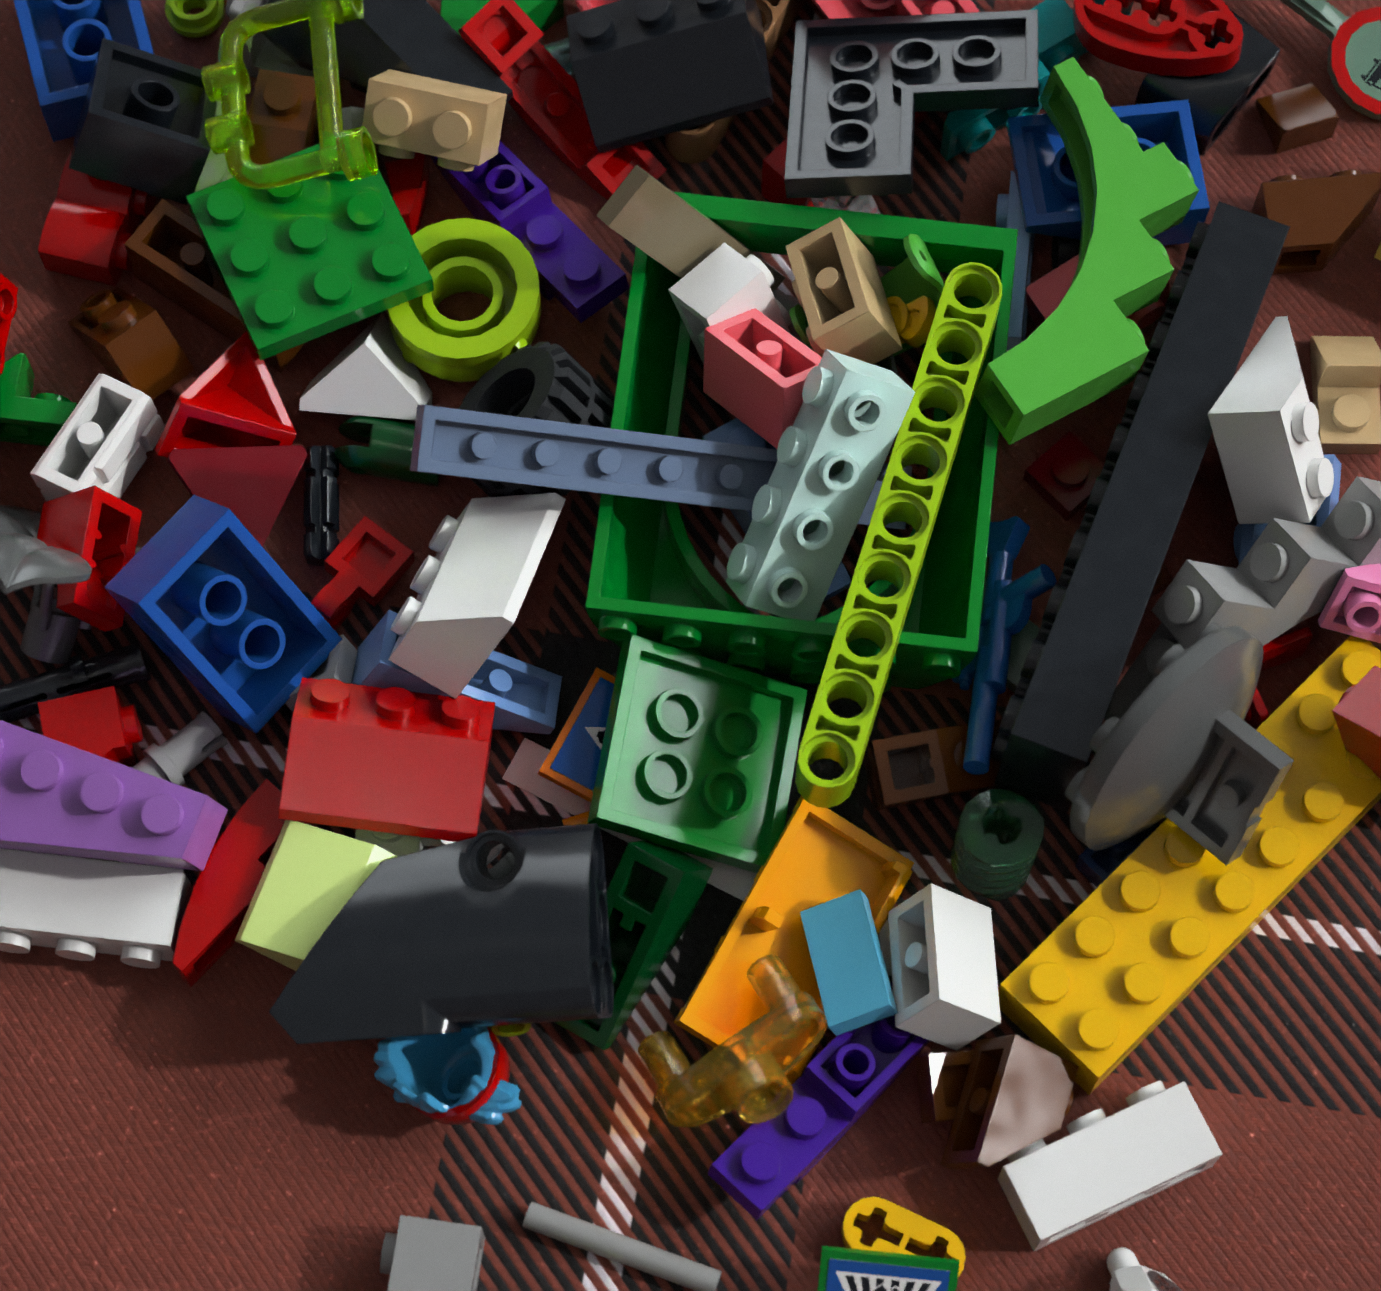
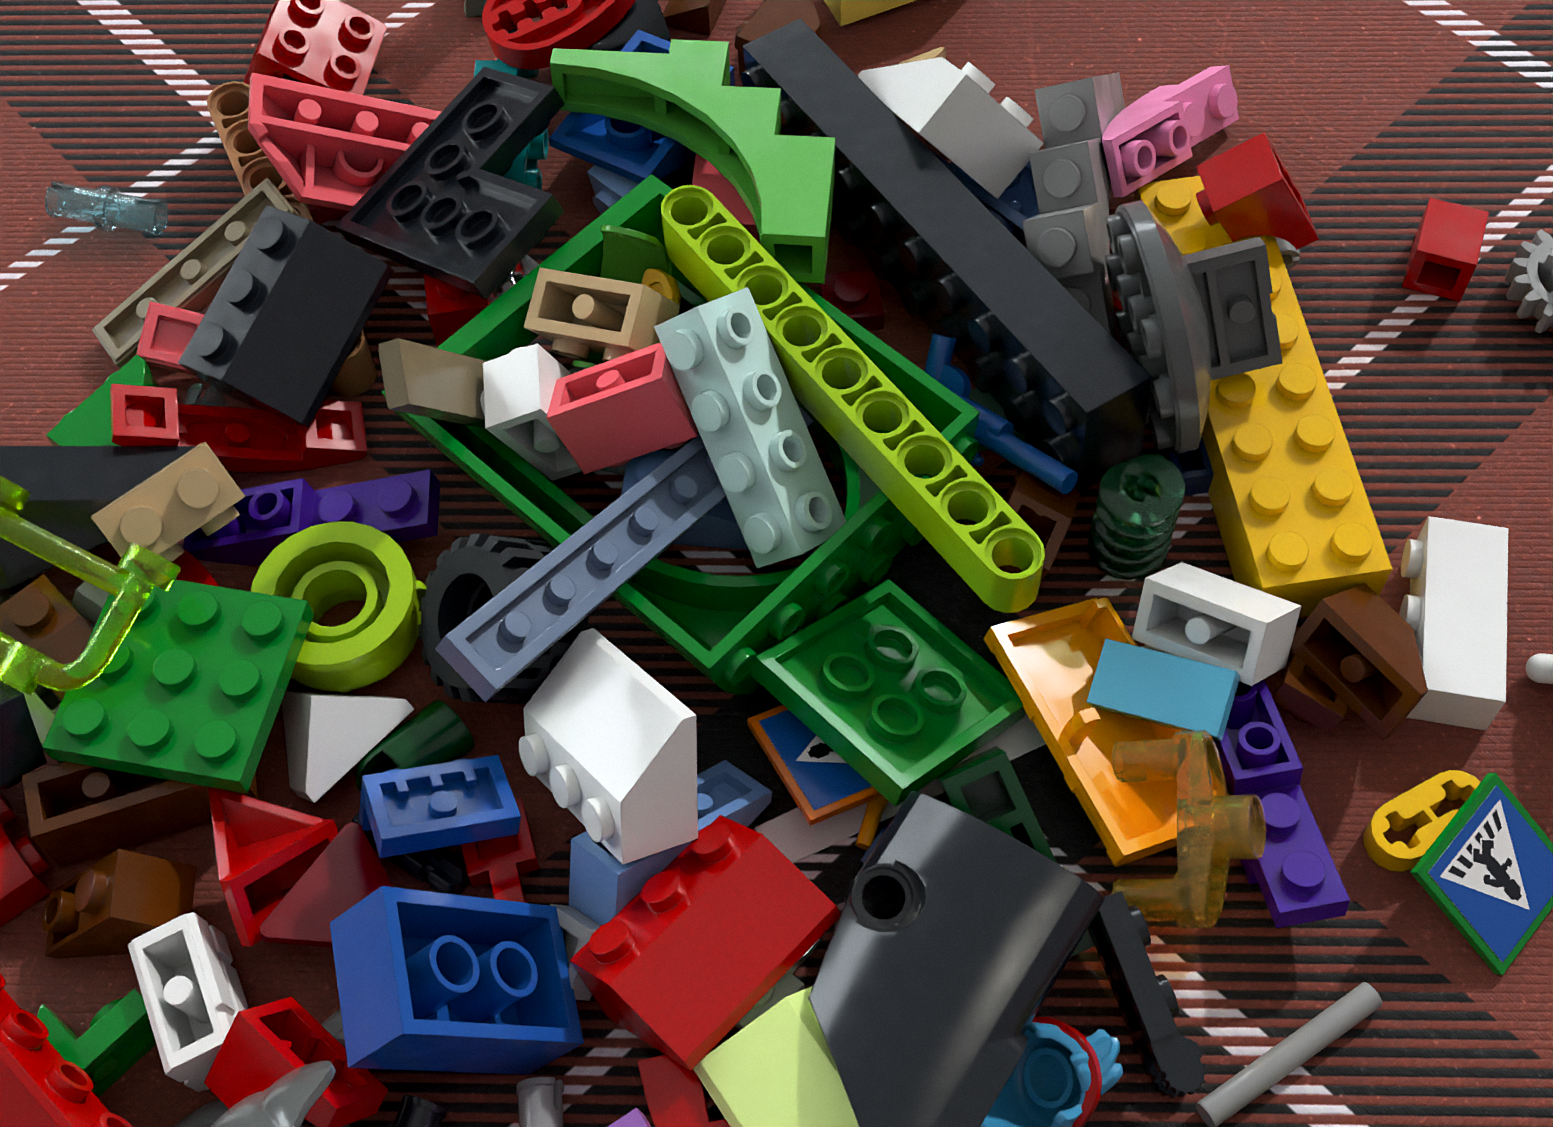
camera: 50 degrees left, 10 degrees down
none -> blue bracket [359,755,521,858]
none -> black hinge [1088,891,1207,1098]

